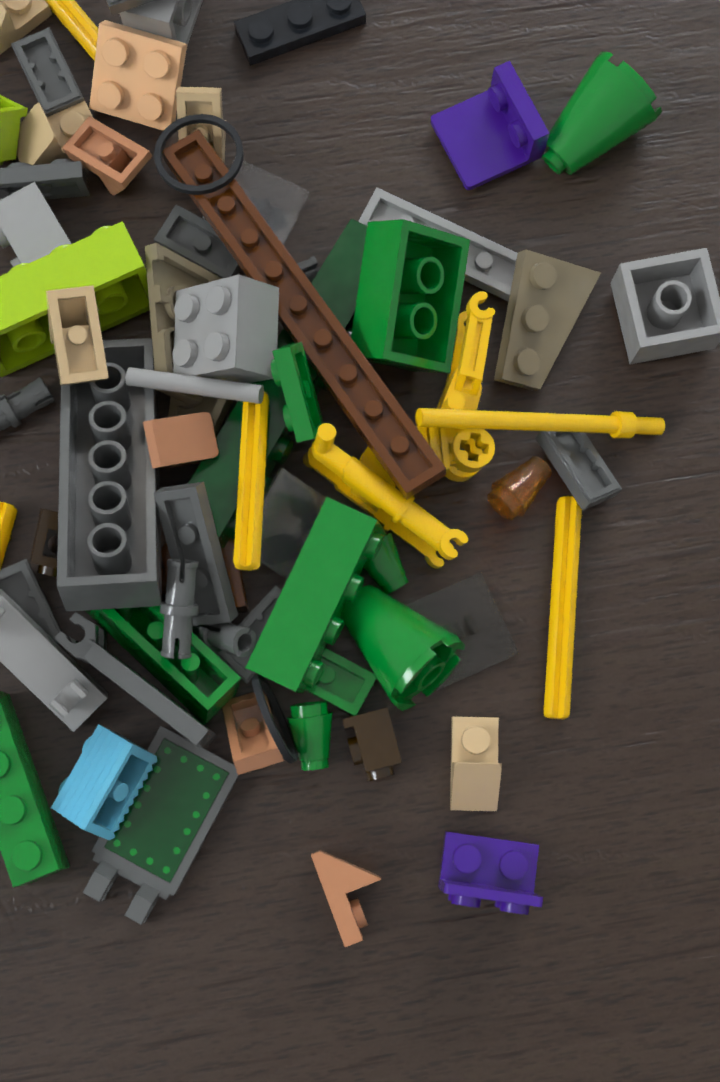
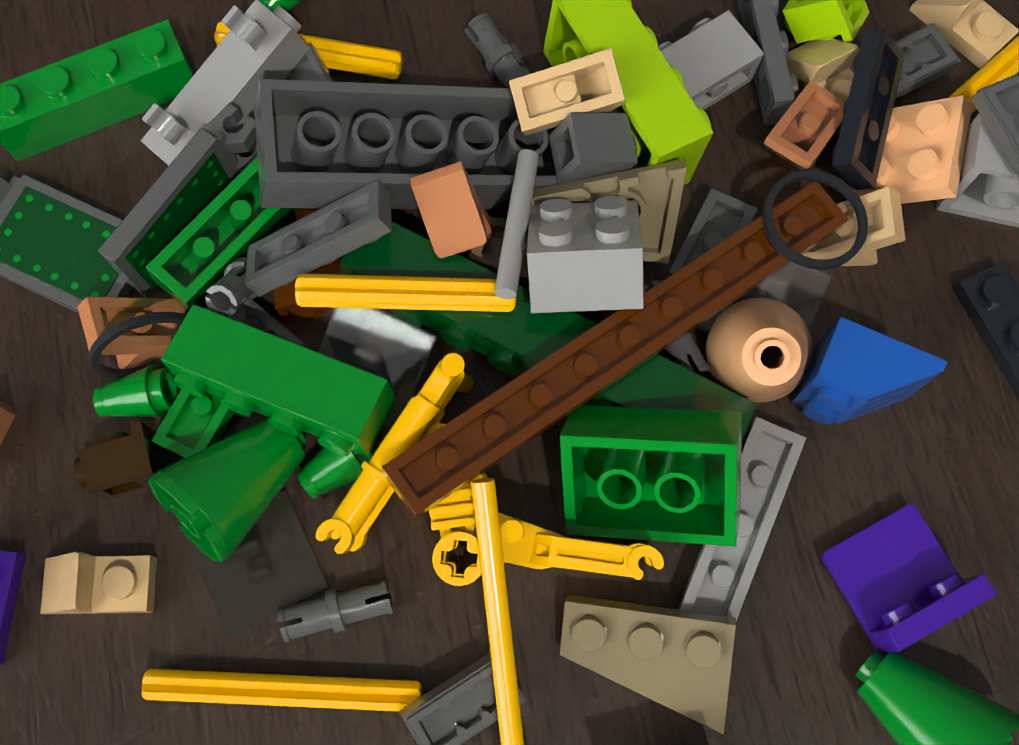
camera: 90 degrees right, 5 degrees down
medium azure brick [51,724,157,841] -> none
dark grey pin [160,559,199,659] -> none
green plate [271,341,324,443] -> none
clear orange cone [487,456,552,520] -> none
none -> dark grey pin [277,578,394,643]
none -> dark grey brick [549,112,638,184]
none -> light nougat cone [705,298,813,403]
none -> blue slope [791,317,947,424]
none -> black plate [832,28,905,190]

